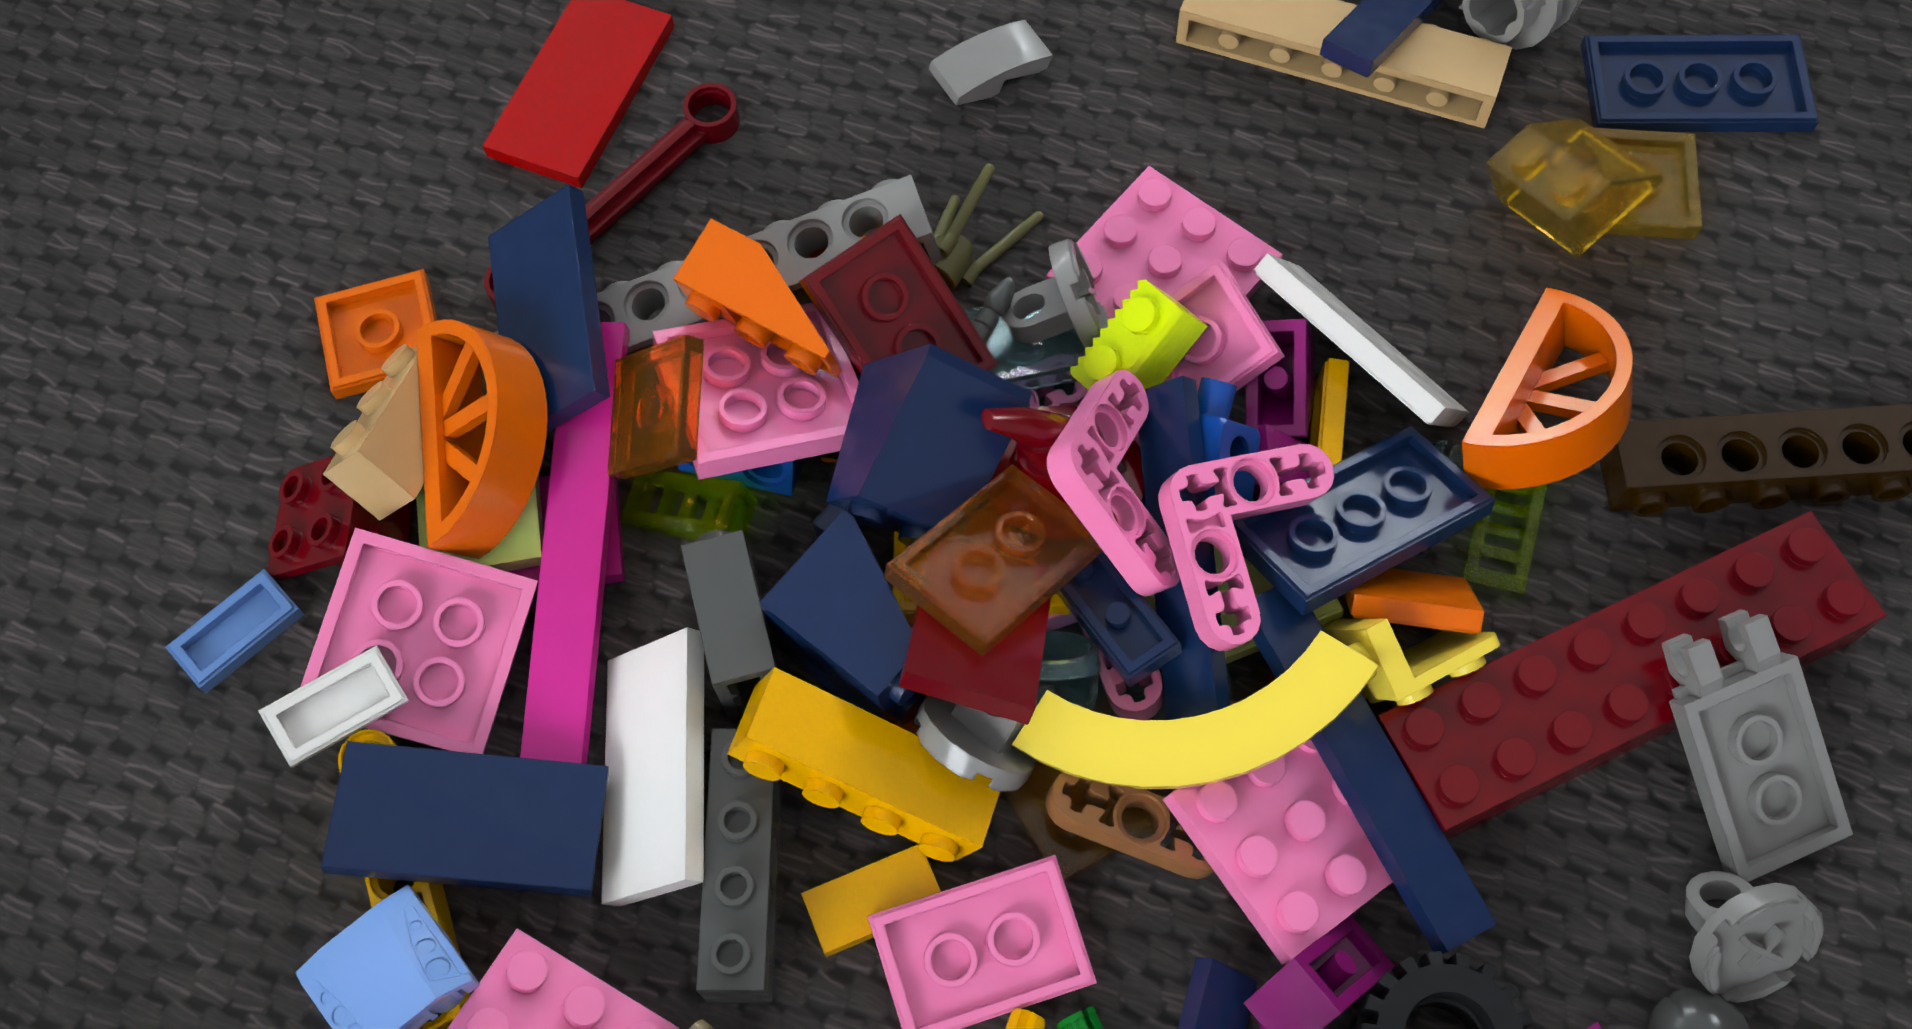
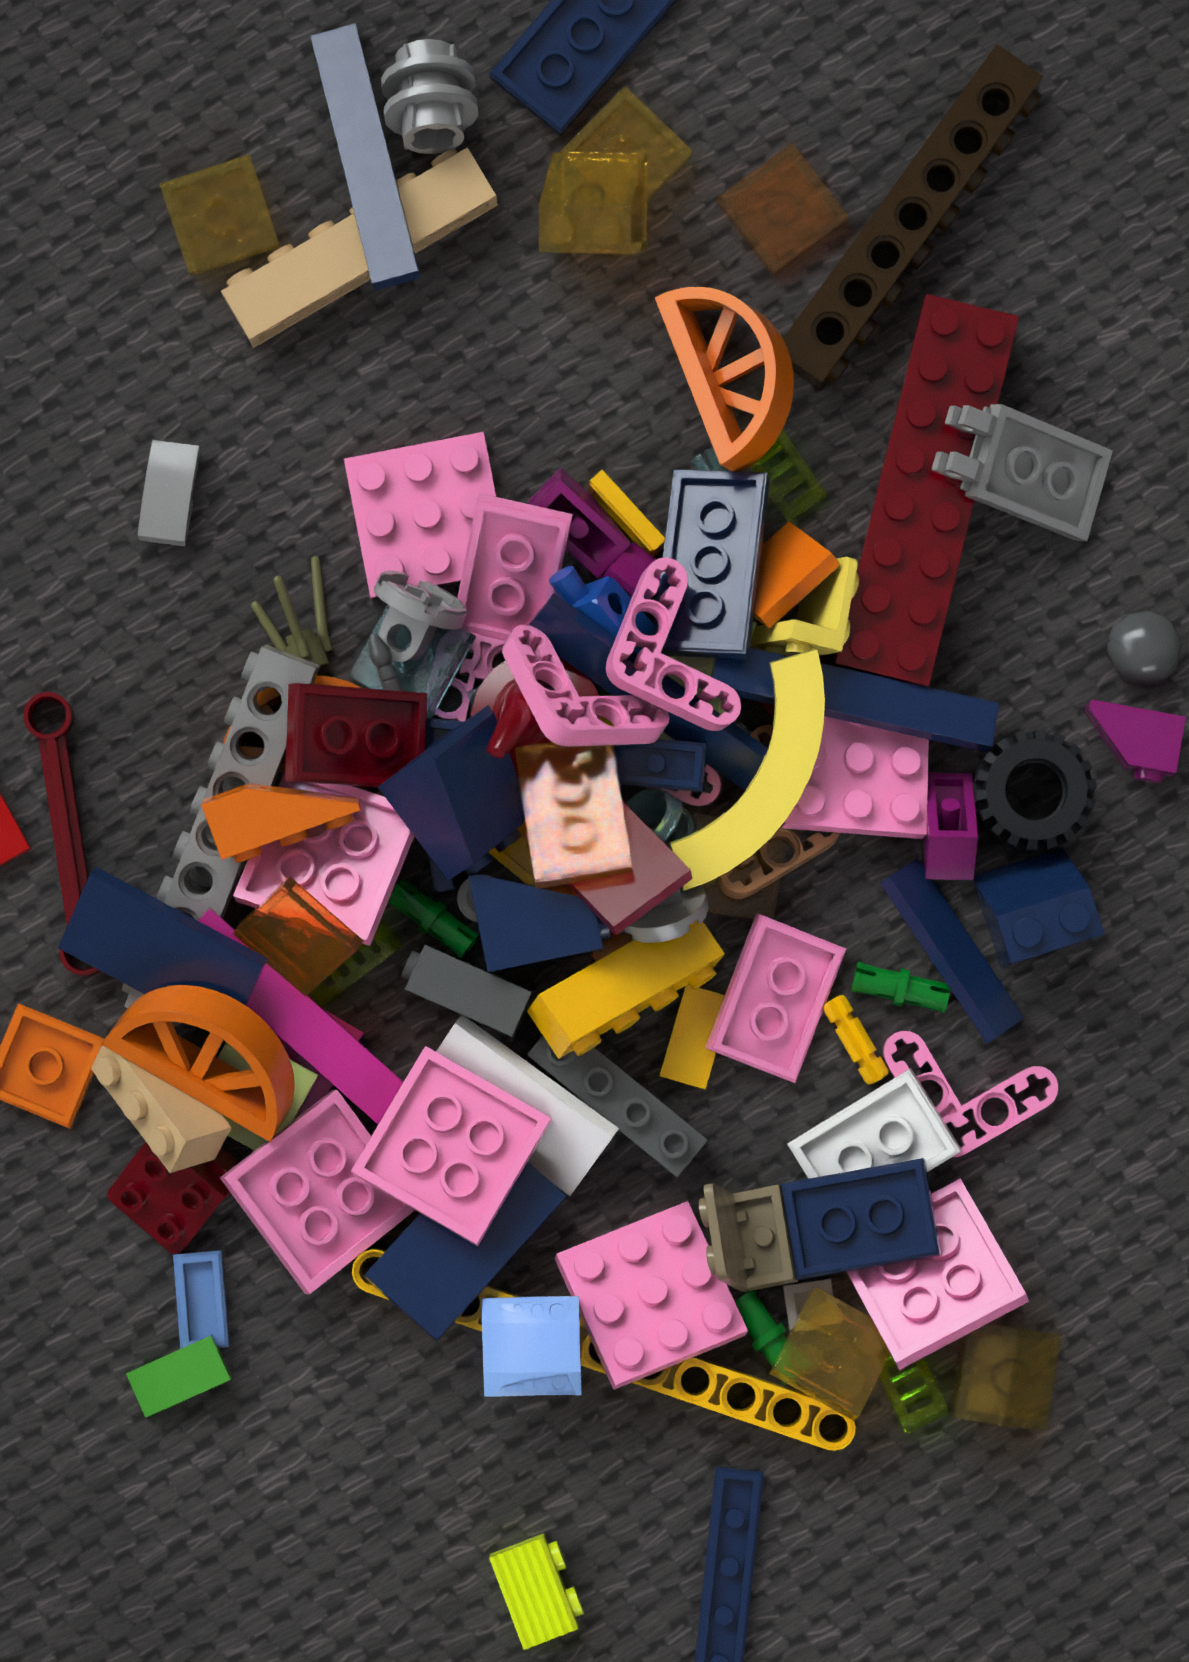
camera: 50 degrees left, 20 degrees up
white tile [258,646,410,767] -> none
neon yellow brick [1070,280,1208,390] -> none
white tile [1254,253,1469,427] -> none
light grey tile [1685,871,1824,1003] -> none
none -> bright green slope [126,1334,232,1418]
none -> bright pink plate [351,1046,552,1246]
none -> green pin [388,877,480,960]
none -> clear orange tile [716,143,849,276]

